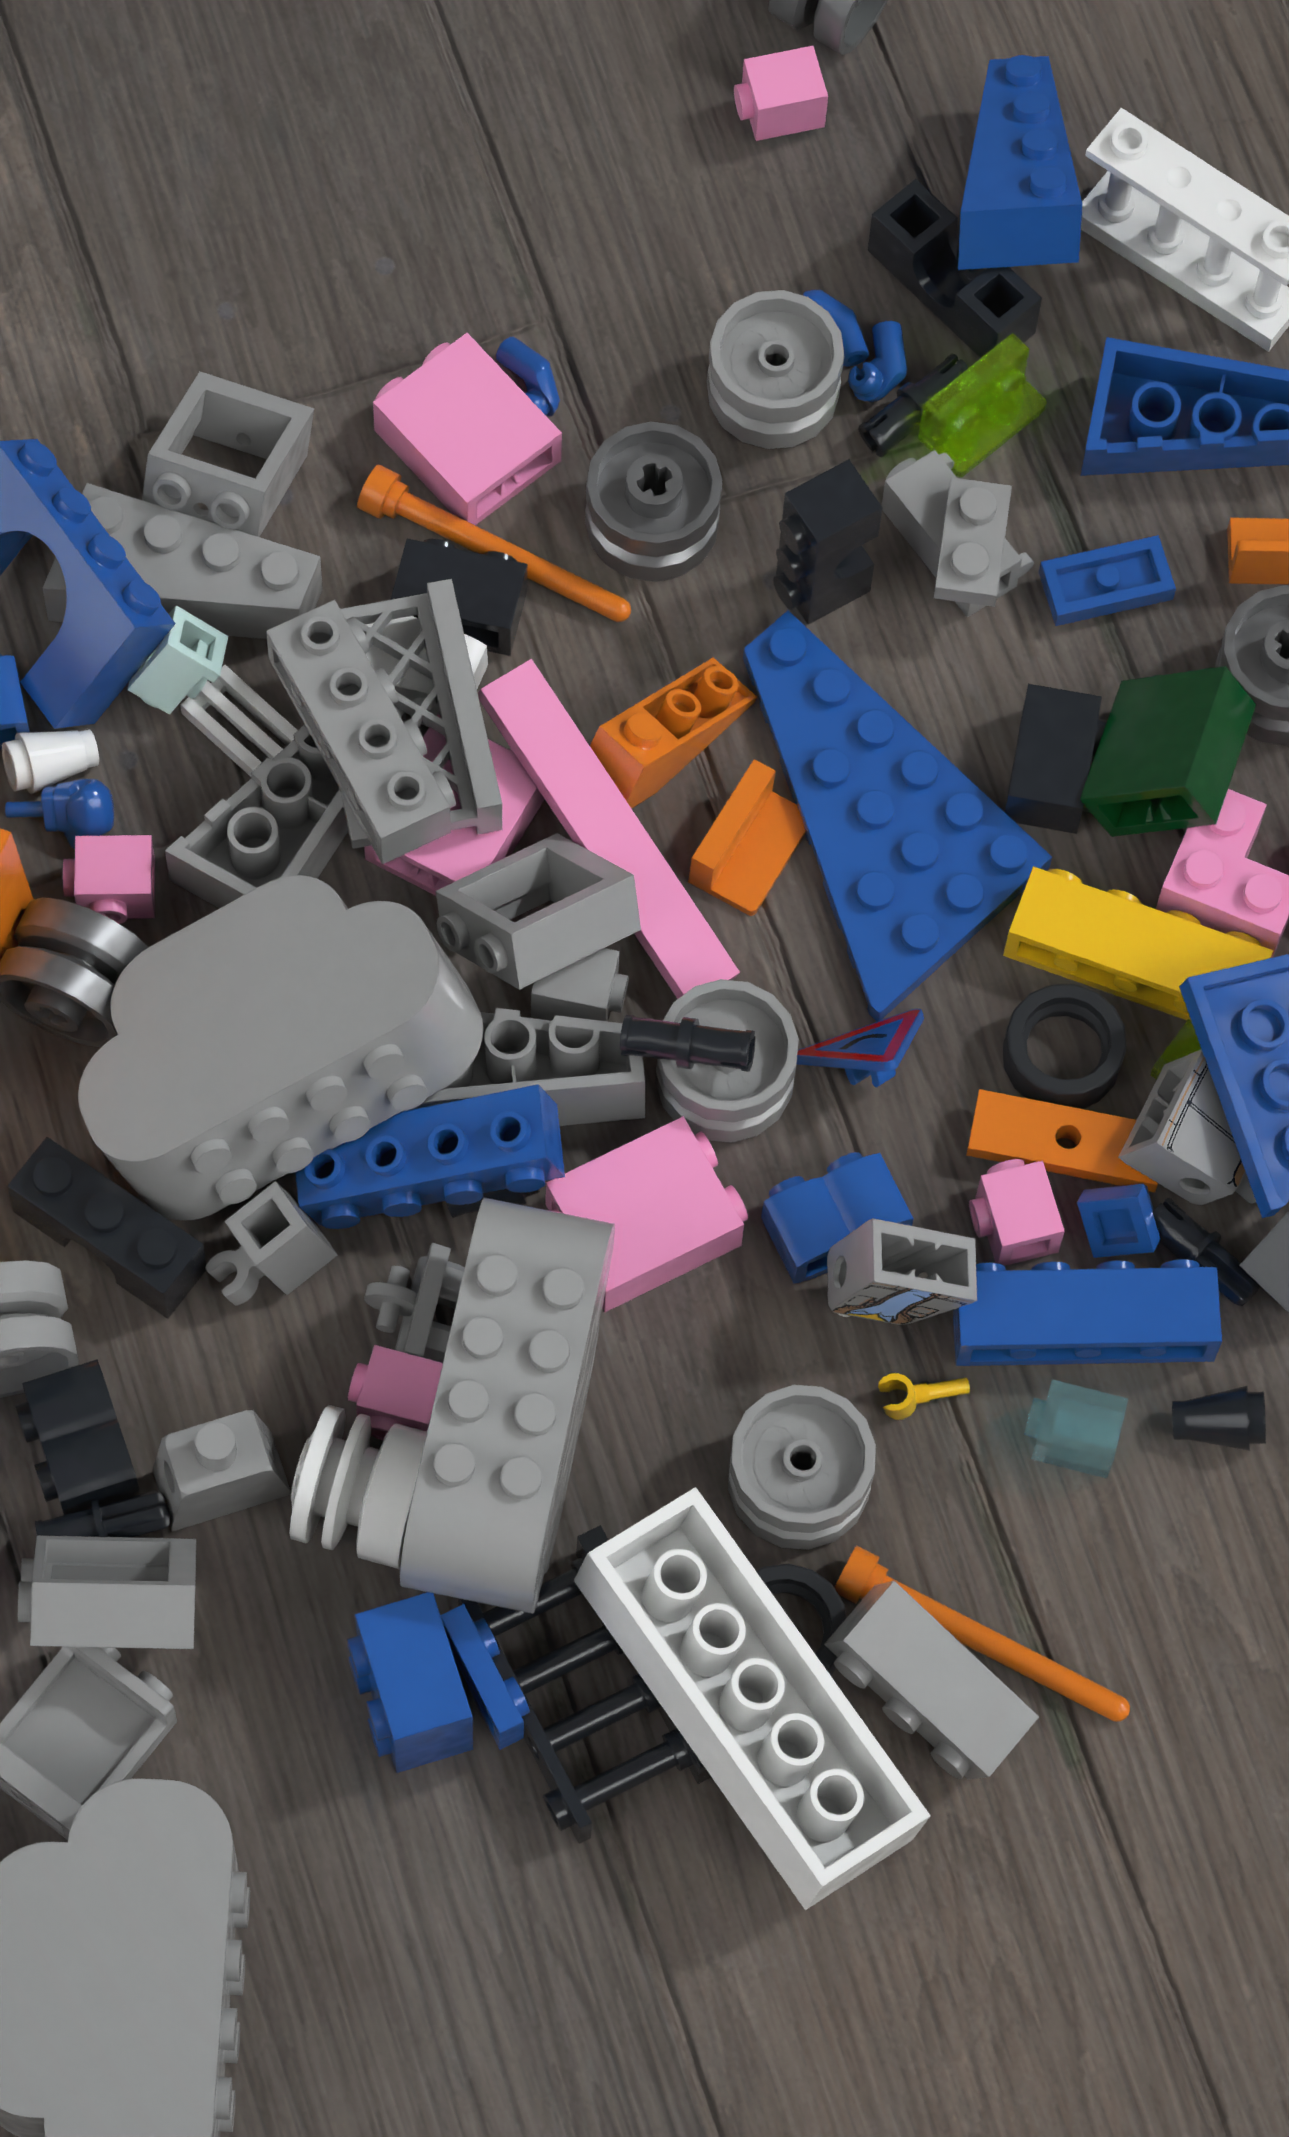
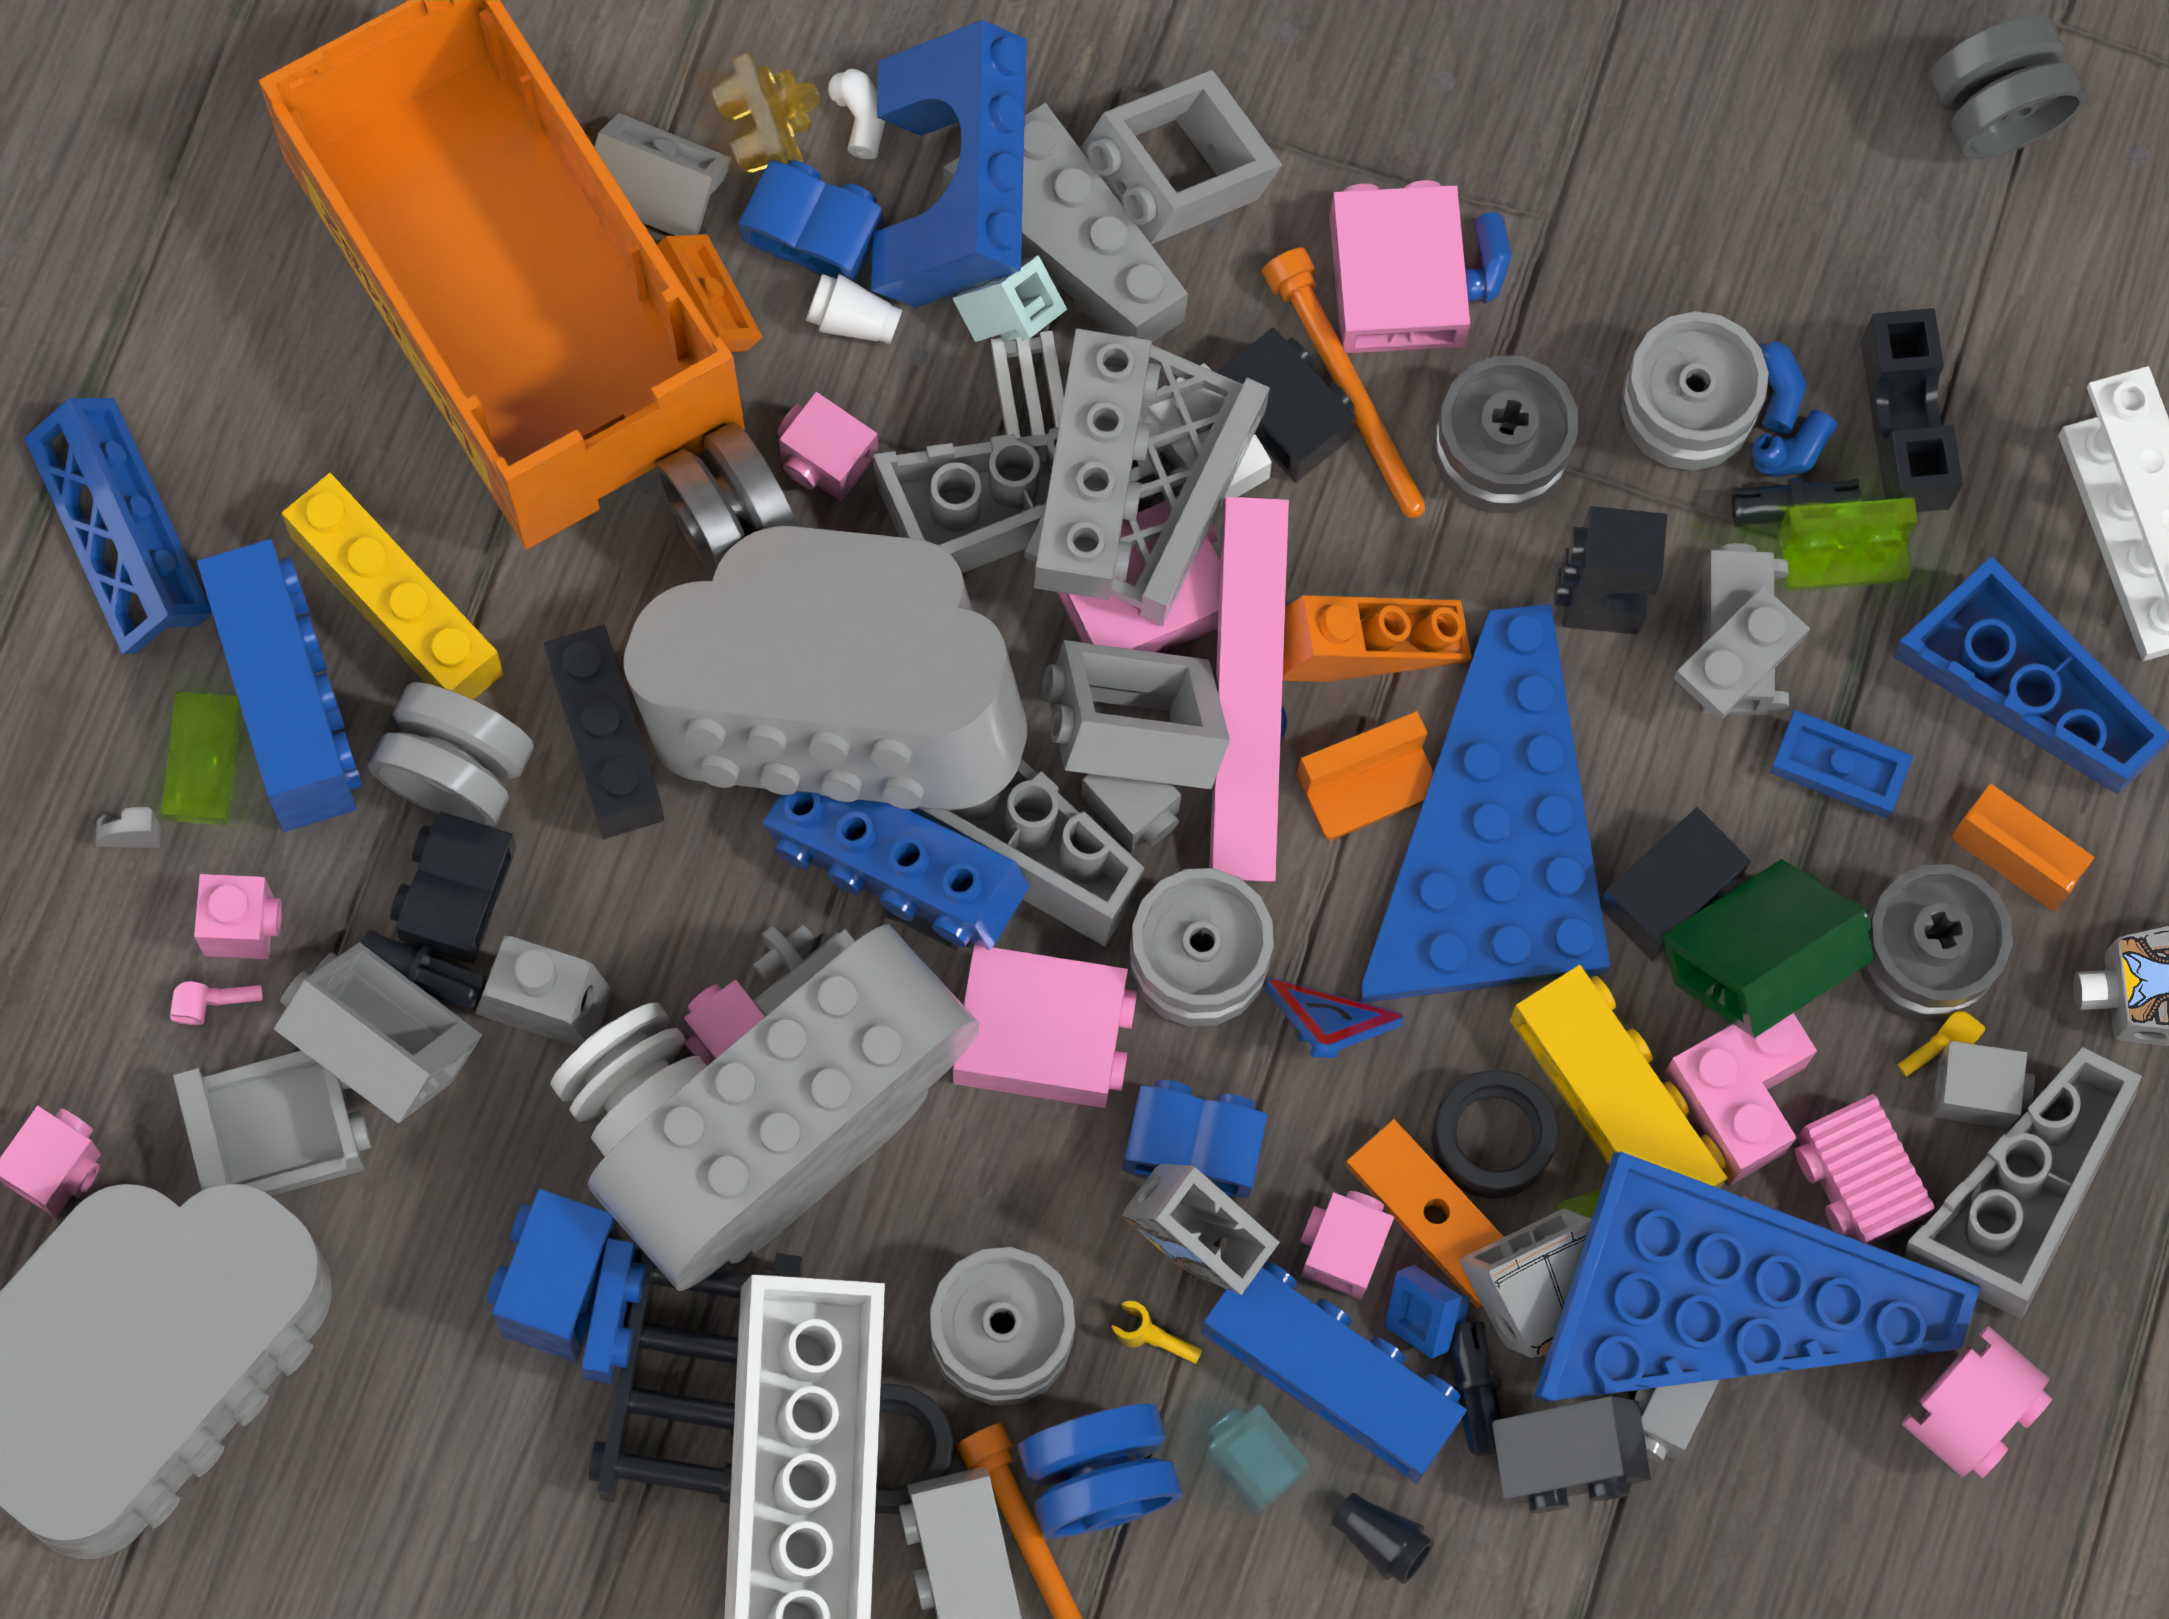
camera: 35 degrees right, 5 degrees up
blue piece [5,779,114,849] -> none
light grey brick [205,1181,338,1306] -> none
black pin [620,1014,756,1072] -> none
bright pink brick [734,46,828,141] -> none
blue wedge [958,55,1083,270] -> none
none -> blue wheel [1018,1403,1183,1539]

